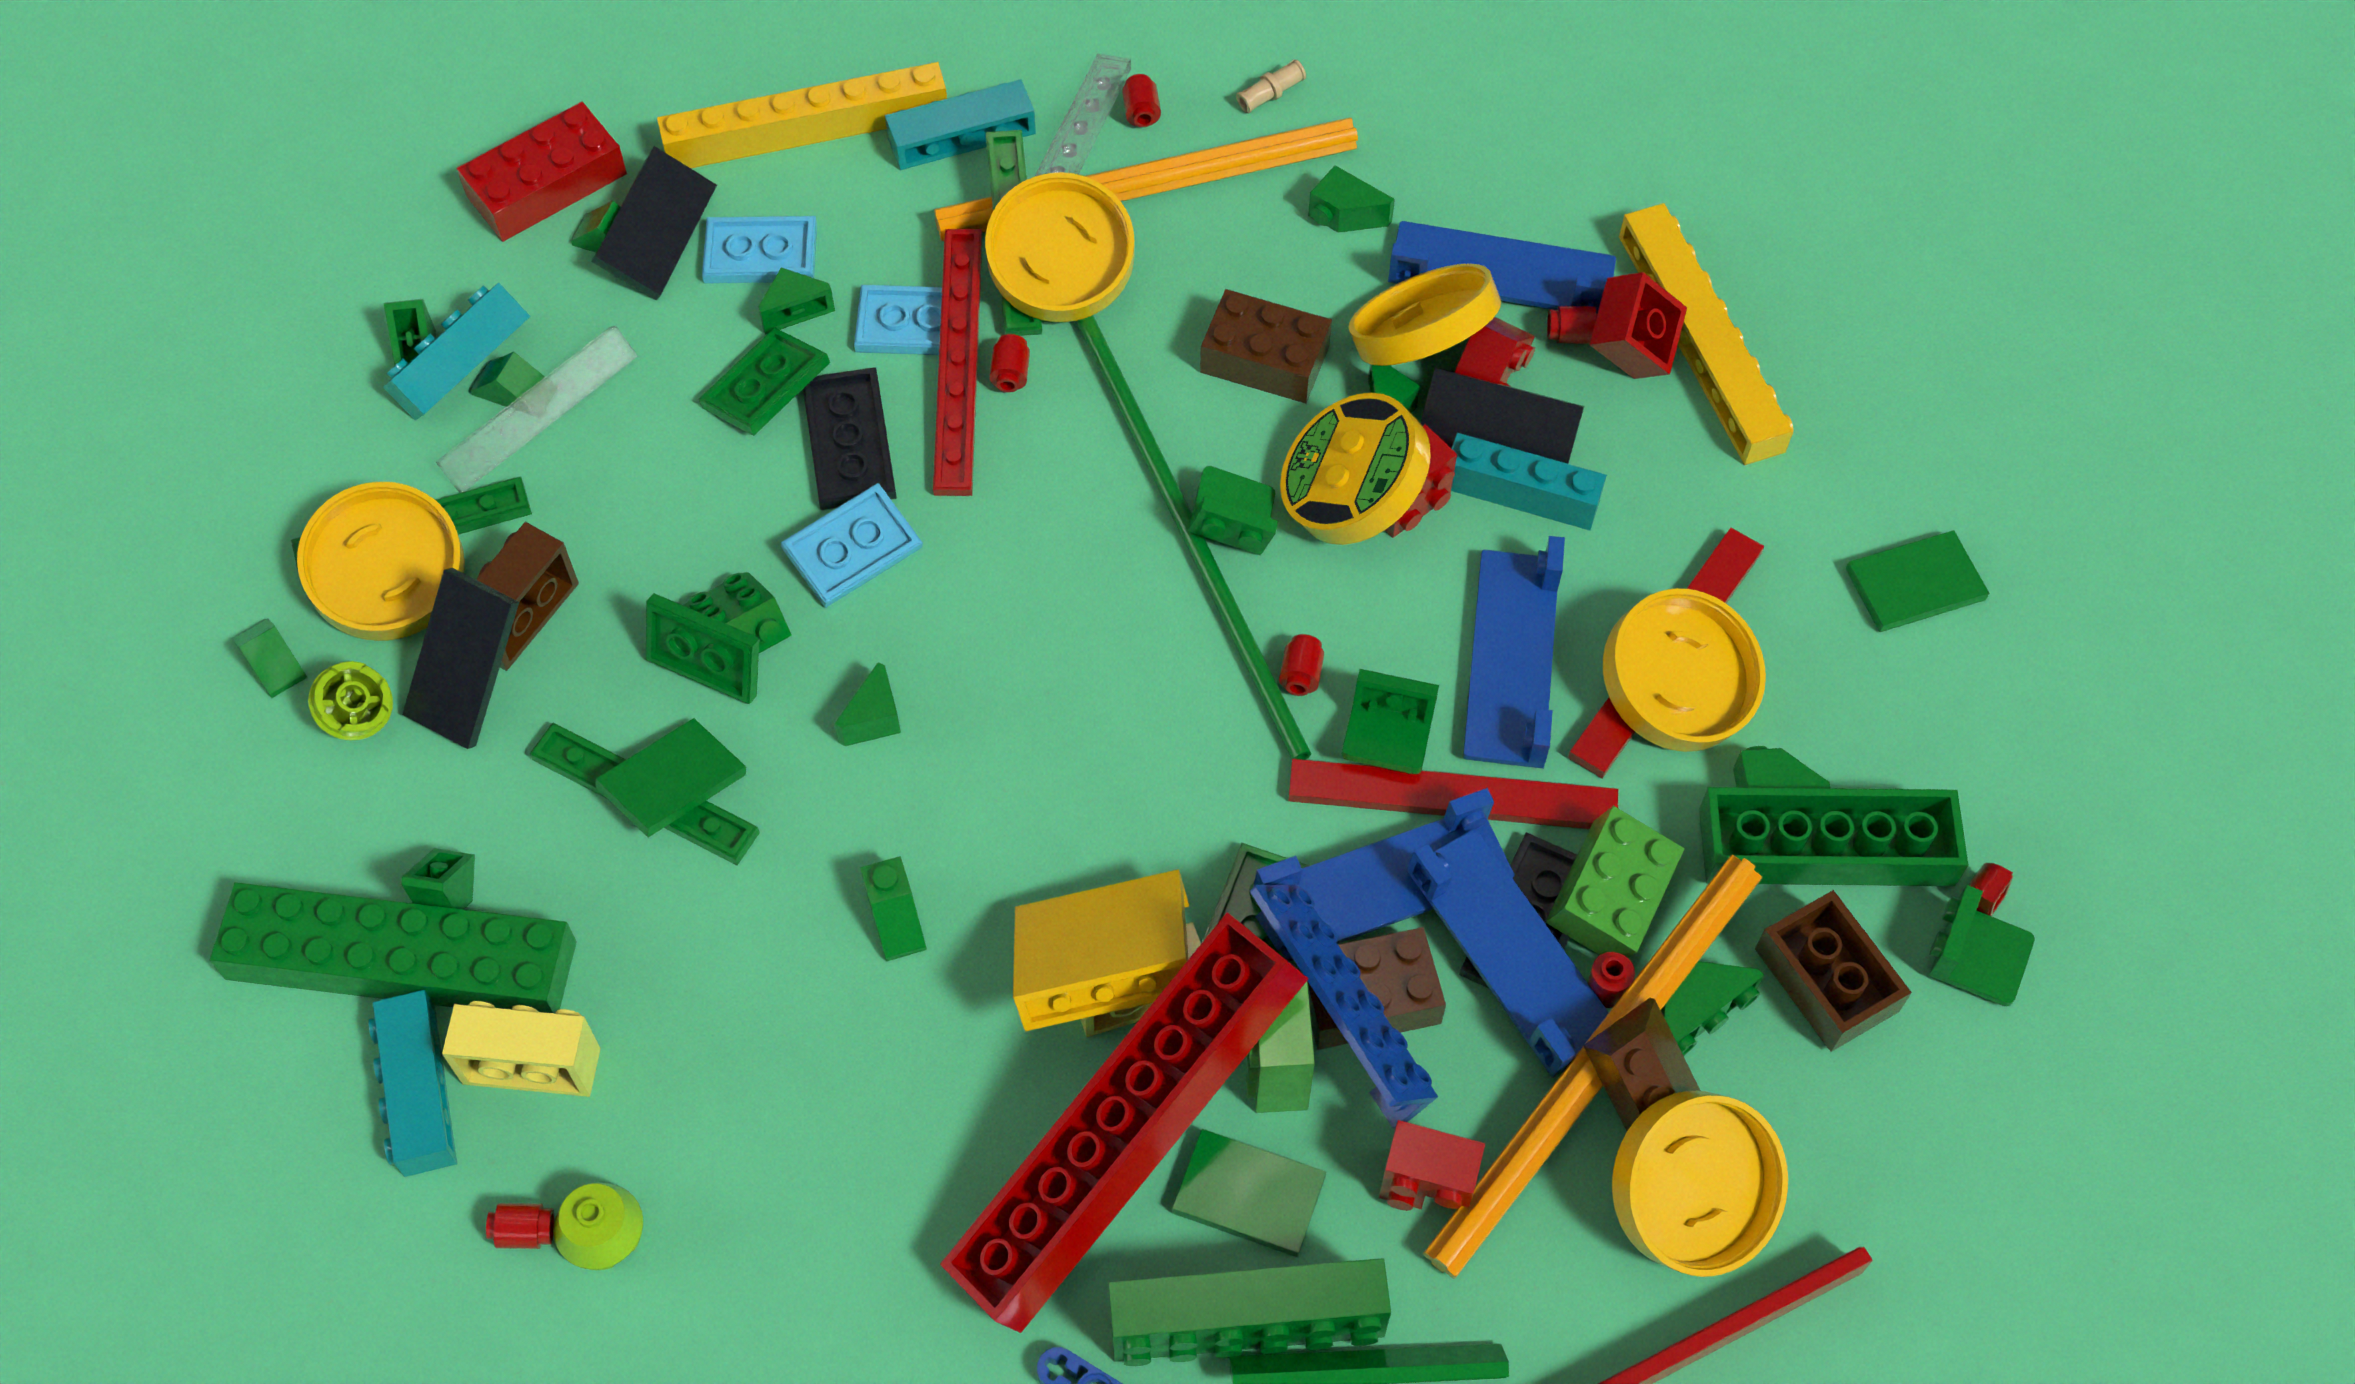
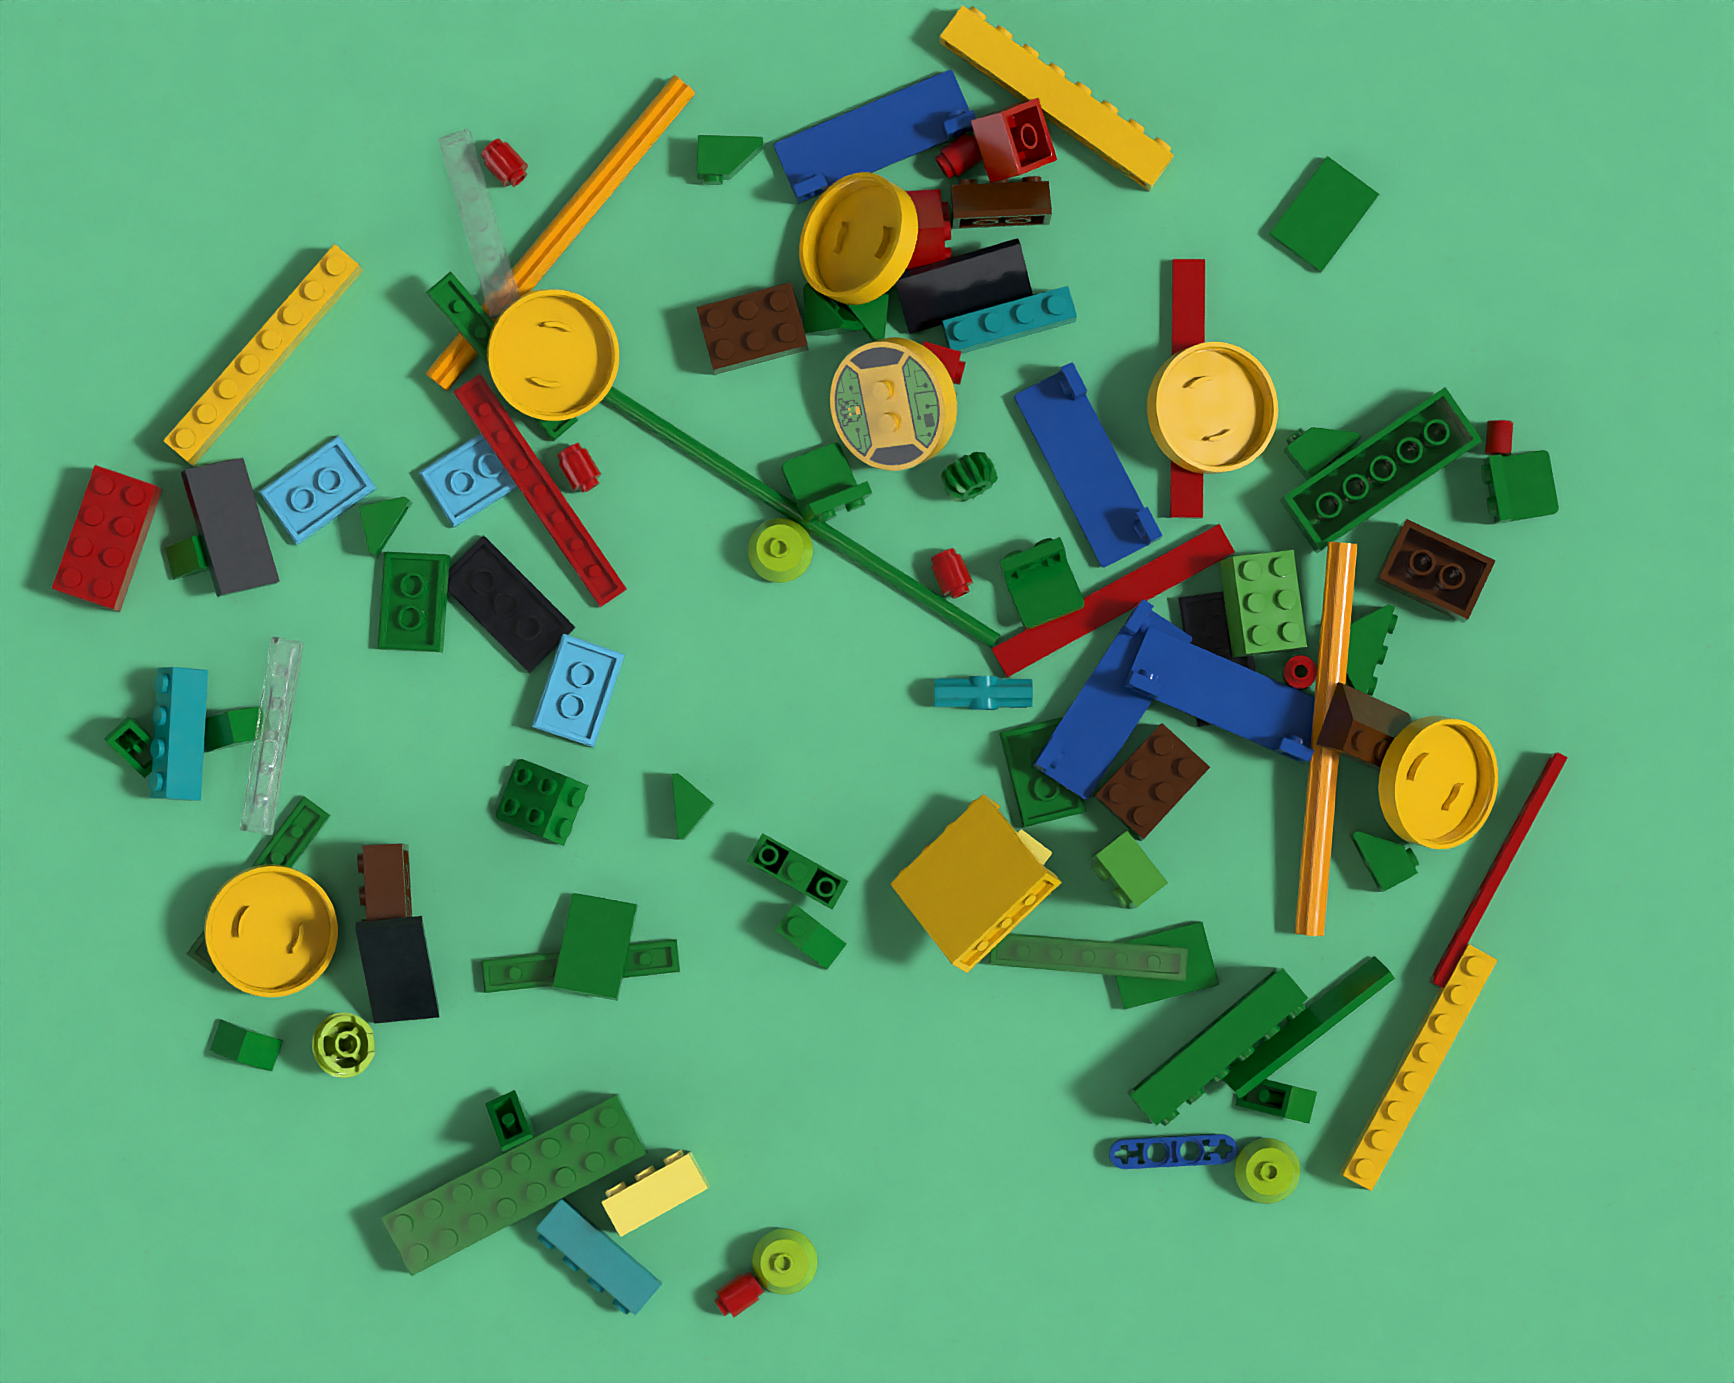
camera: 35 degrees left, 25 degrees up
green tile [646,593,760,704] -> none
teal brick [885,79,1036,170] -> none
red brick [940,912,1308,1333] -> none
tan pin [1236,59,1306,114] -> none
blue bracket [1250,885,1438,1129] -> none
red brick [1379,1120,1486,1211] -> none
none -> green slope [746,833,848,910]
none -> lime cone [748,518,813,583]
none -> green slope [803,283,864,336]
none -> teal piece [934,676,1033,710]
none -> green gear [940,452,998,502]
none -> reddish brown slope [951,176,1052,229]
none -> green tile [989,933,1188,981]
none -> green slope [1349,831,1419,892]

